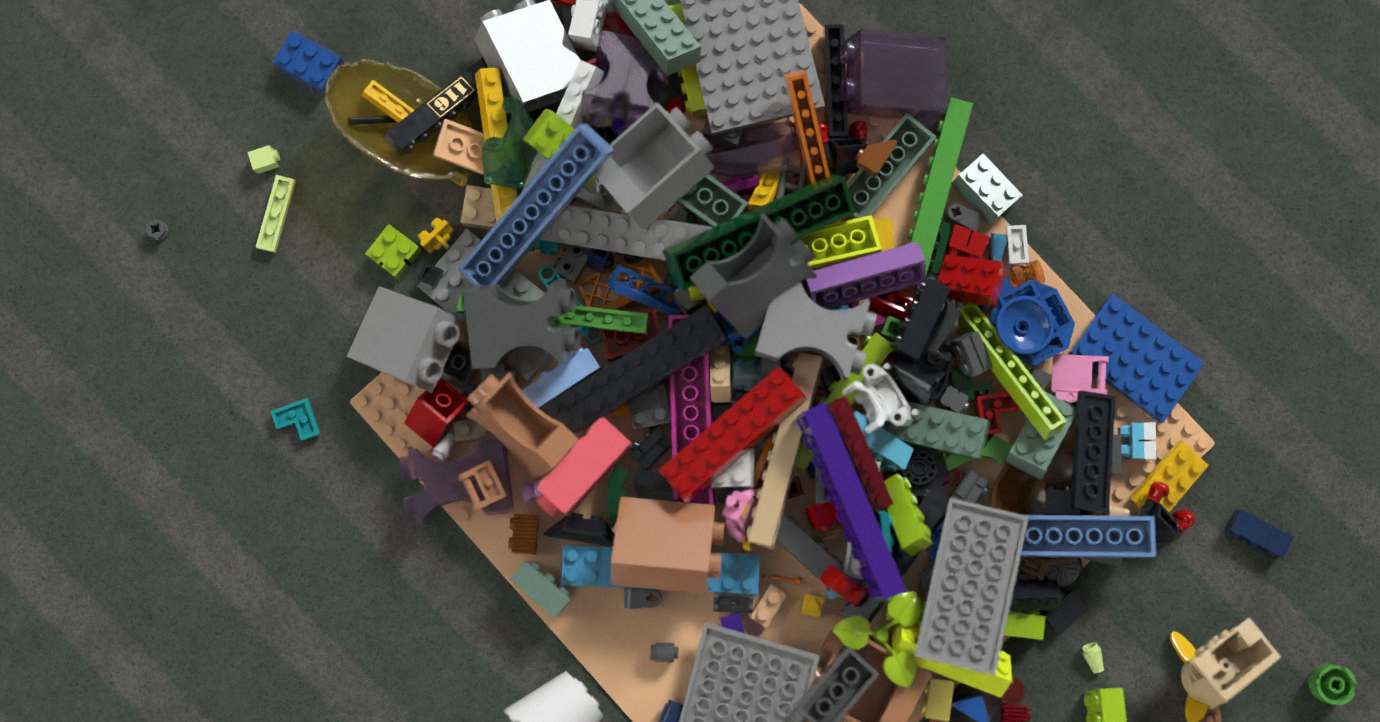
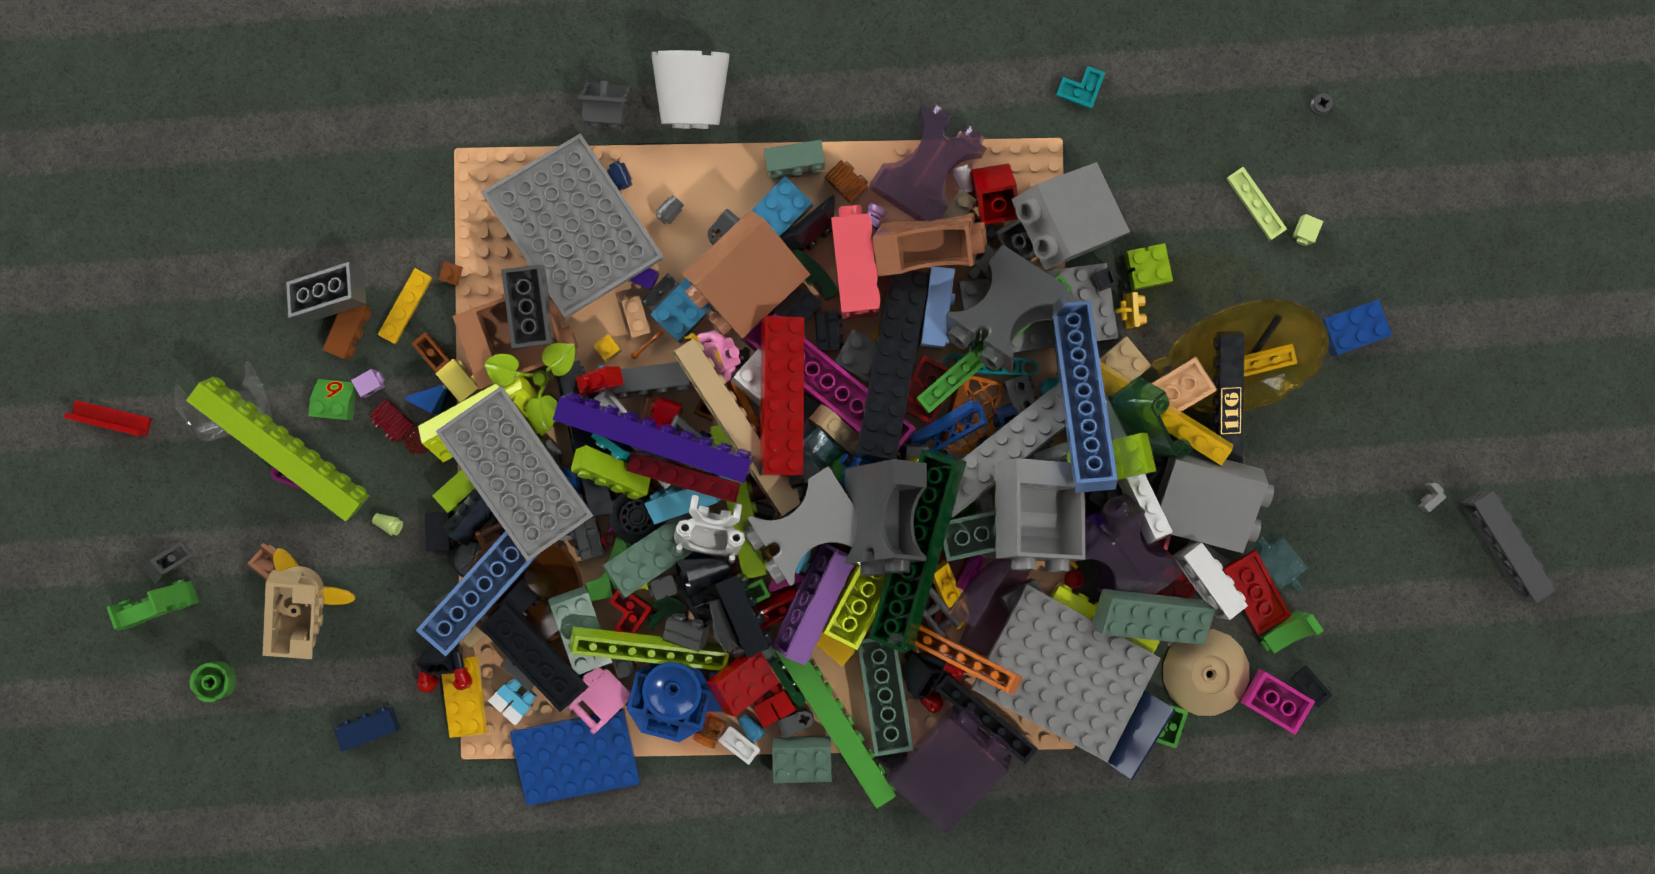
camera: 130 degrees right, 5 degrees up
nougat plate [458,460,507,512] -> none
dark orange slope [855,140,898,178] -> none

